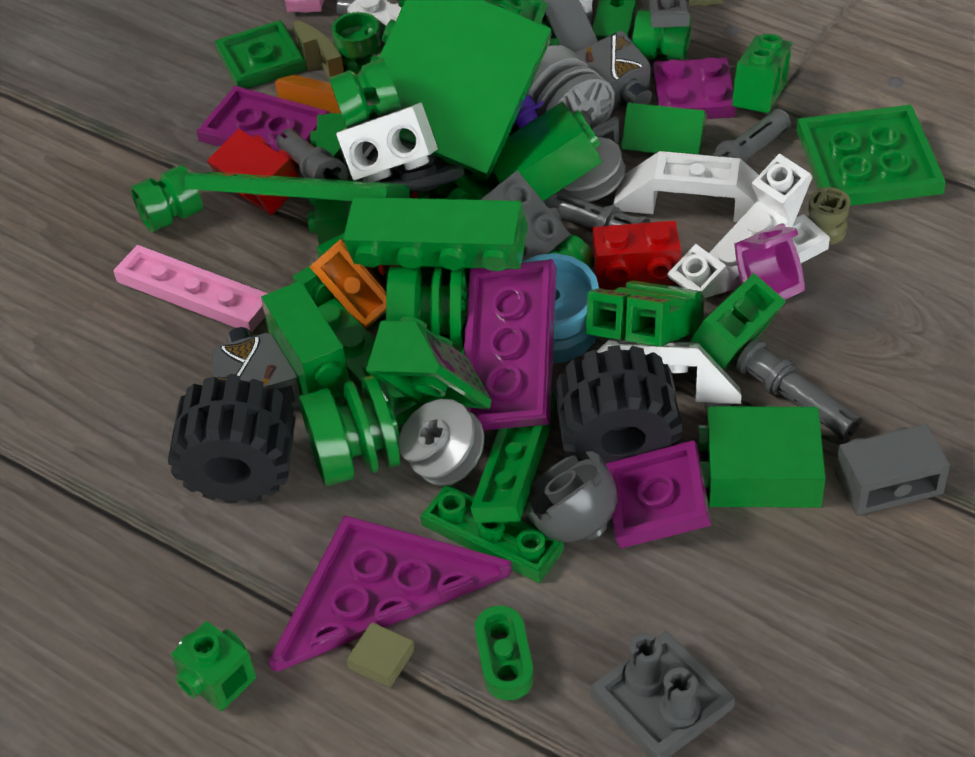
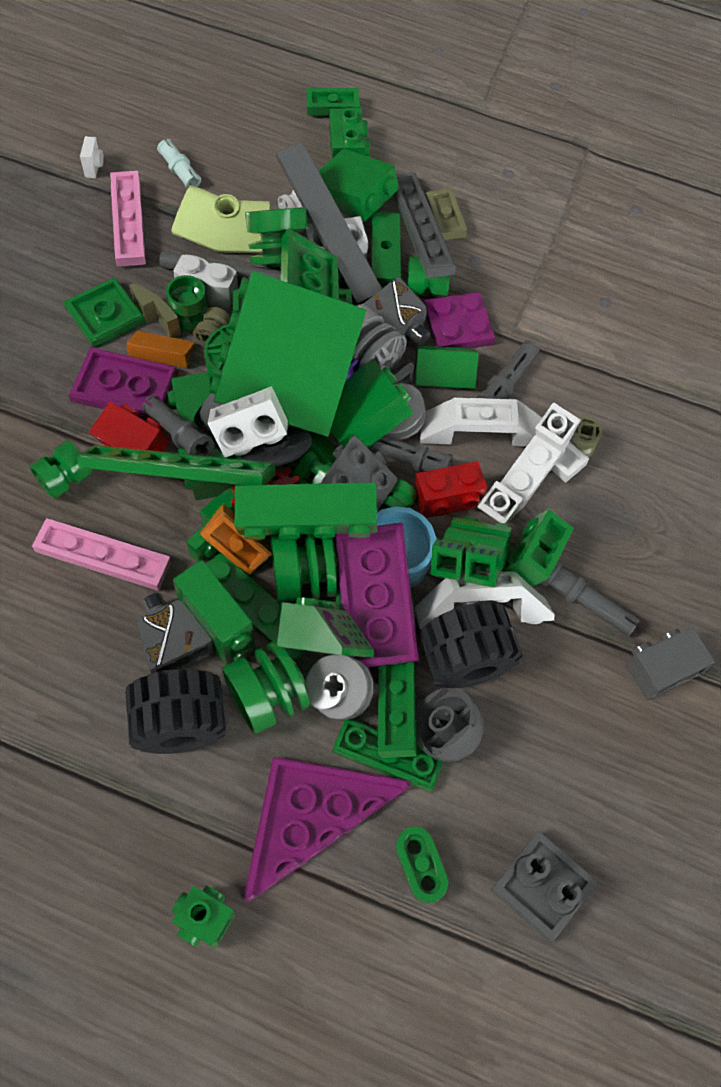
camera: 20 degrees left, 15 degrees up
green wheel [329,58,402,128] -> none
olive tile [346,622,415,688] -> none
magenta plate [606,440,712,549] -> none
green brick [698,406,825,508] -> none
green brick [732,34,793,113] -> none
magenta piece [734,223,805,299] -> none
green plate [796,104,946,206] -> none

